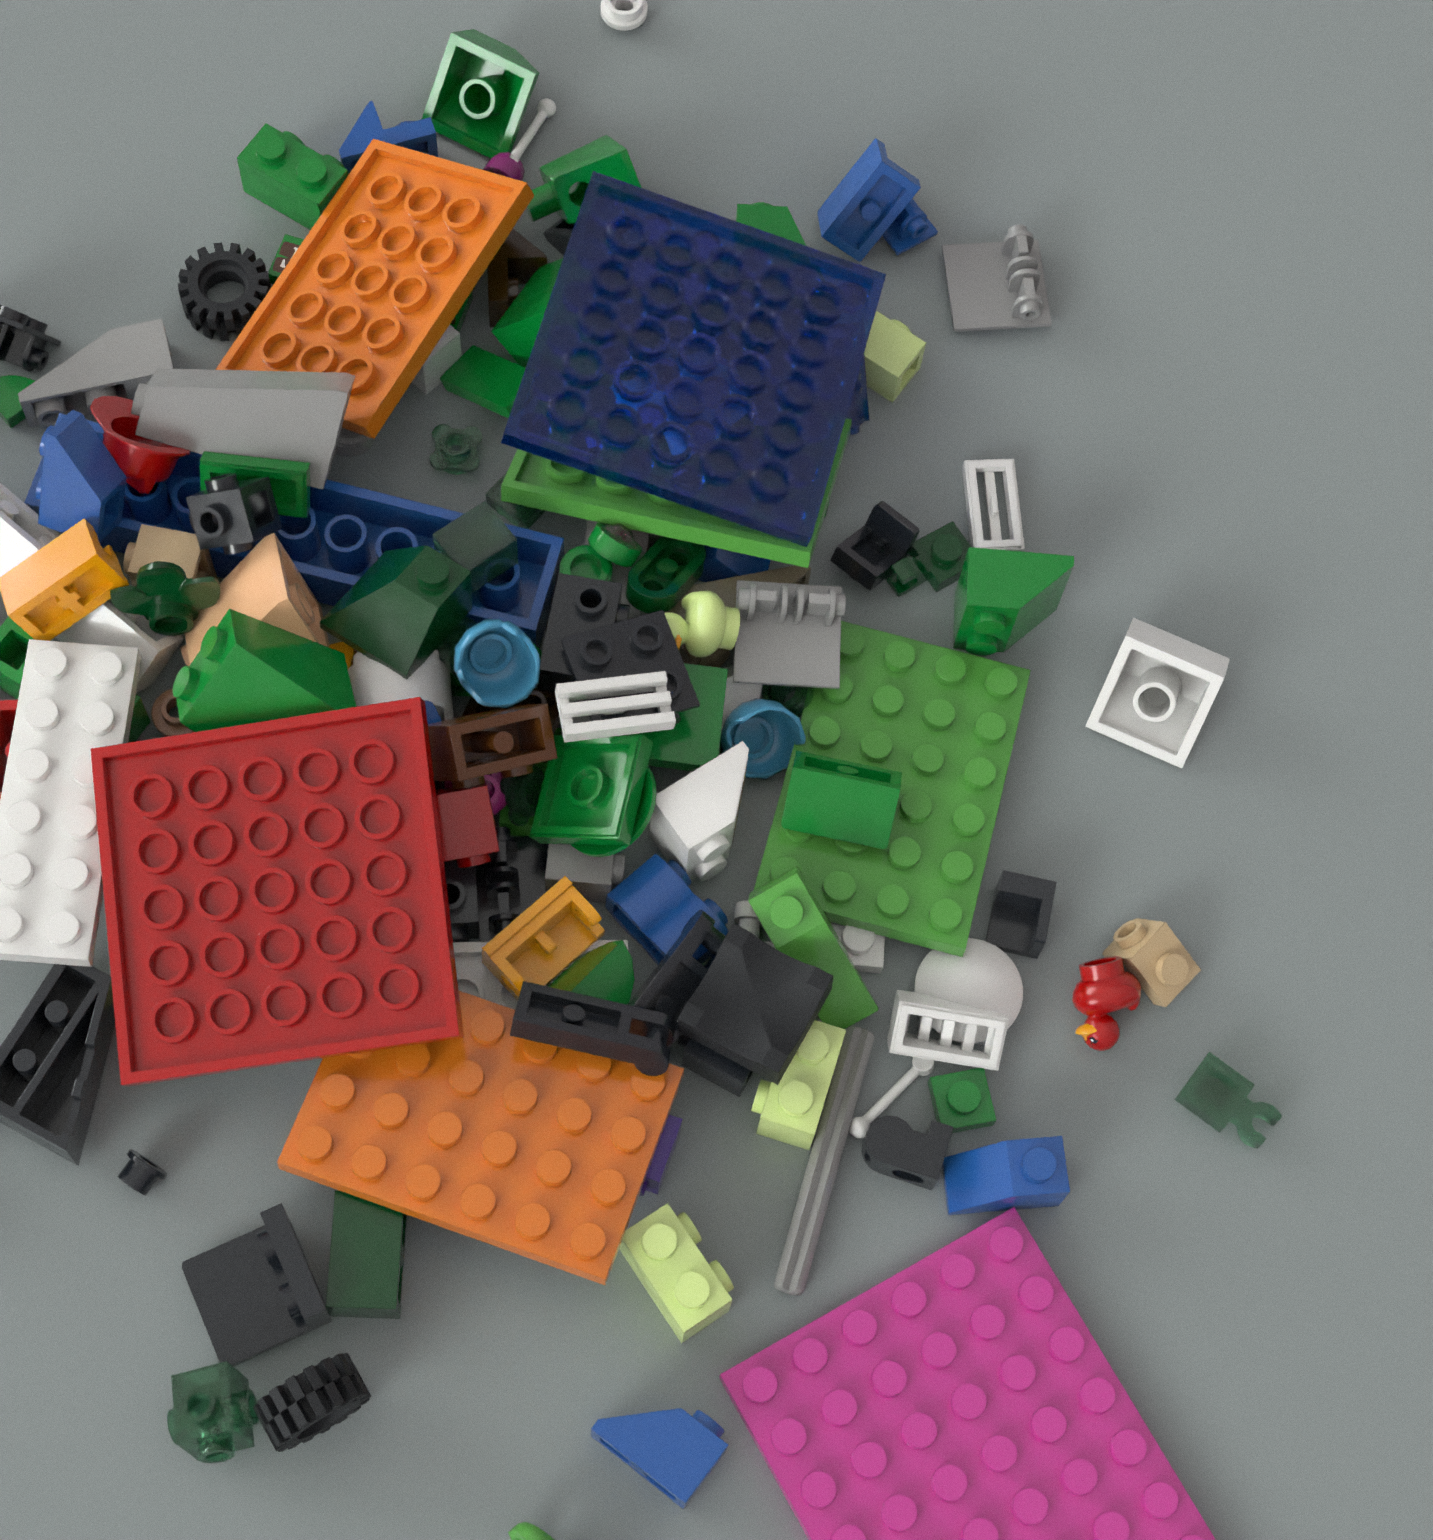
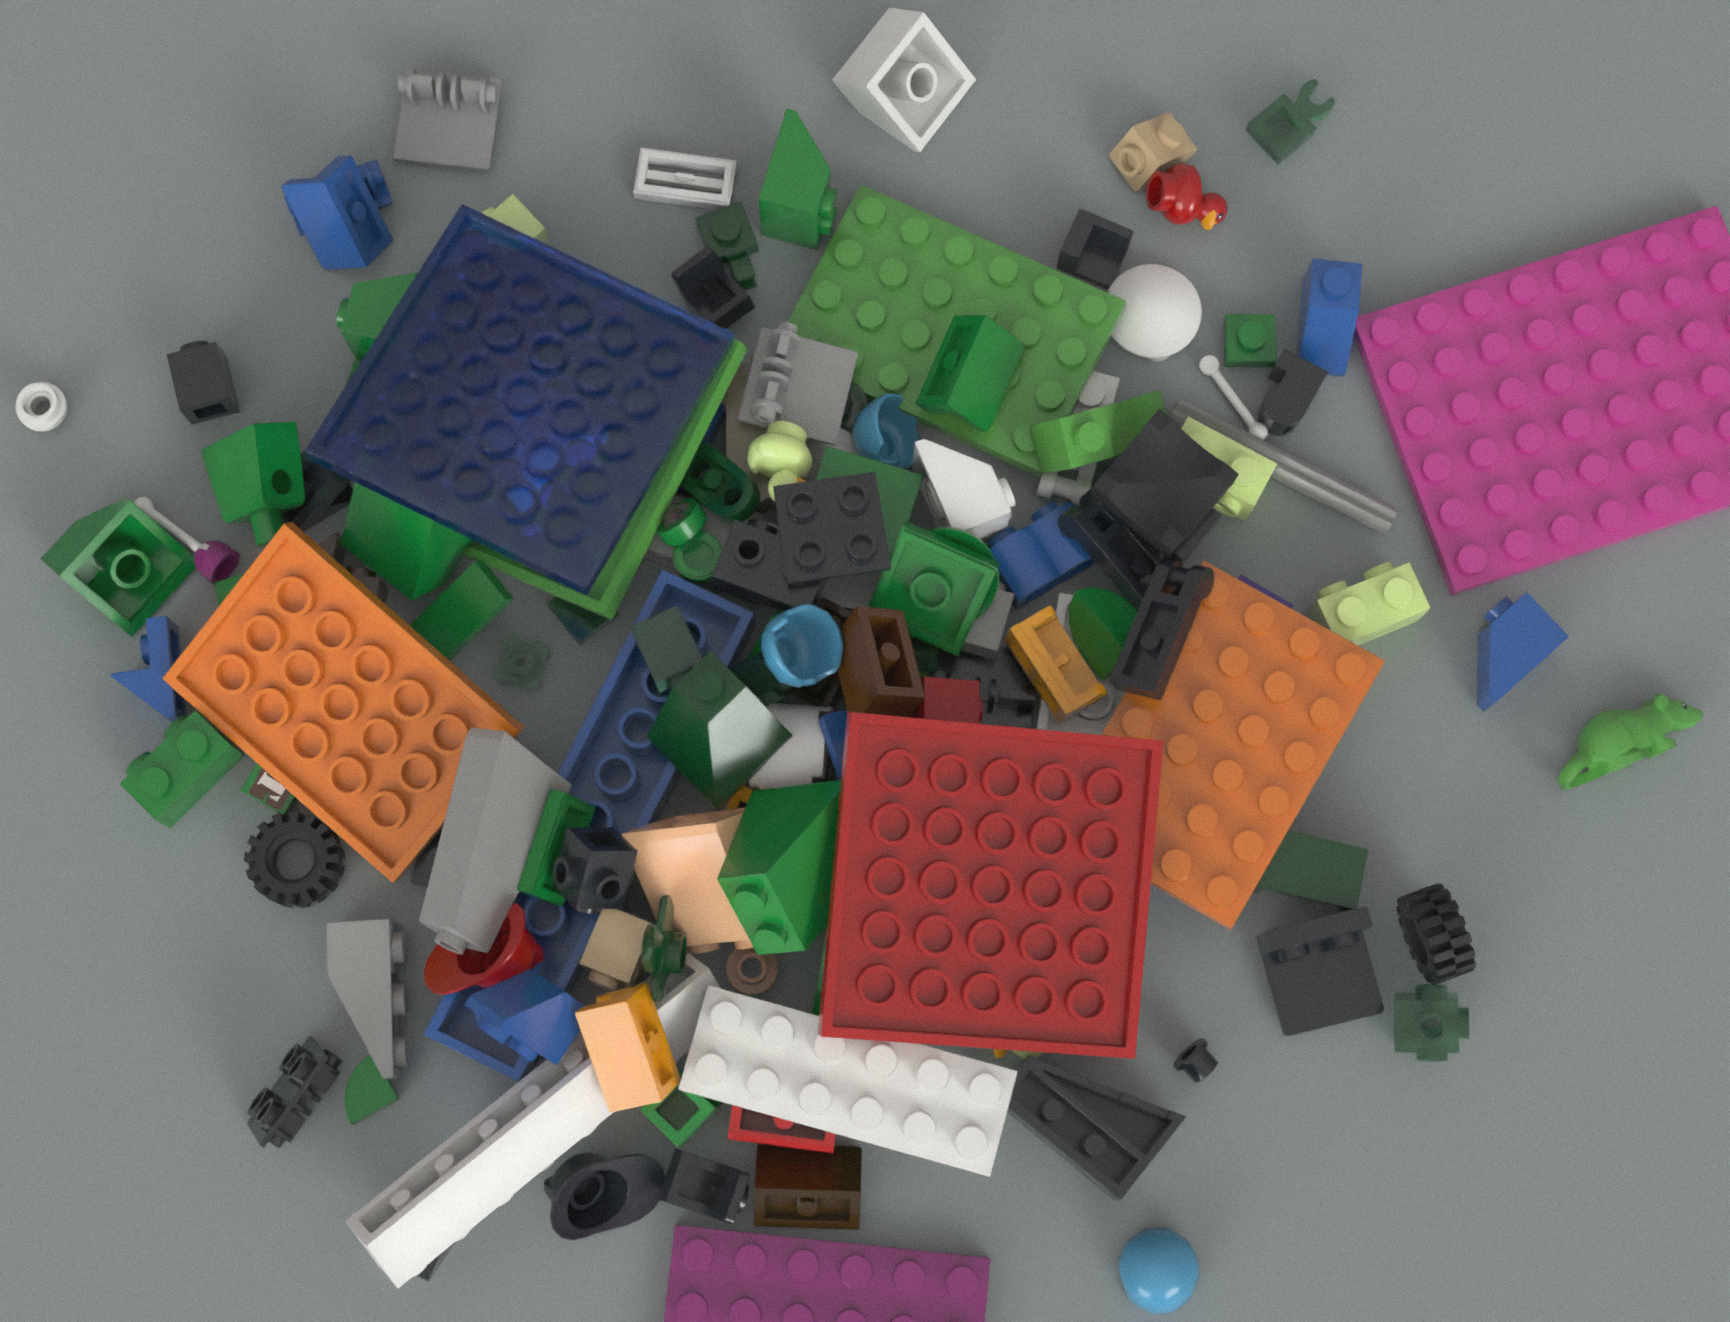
camera: 75 degrees left, 10 degrees up
white tile [555,671,676,743] -> none
white slope [887,989,1009,1071] -> none
none -> black brick [167,341,240,424]

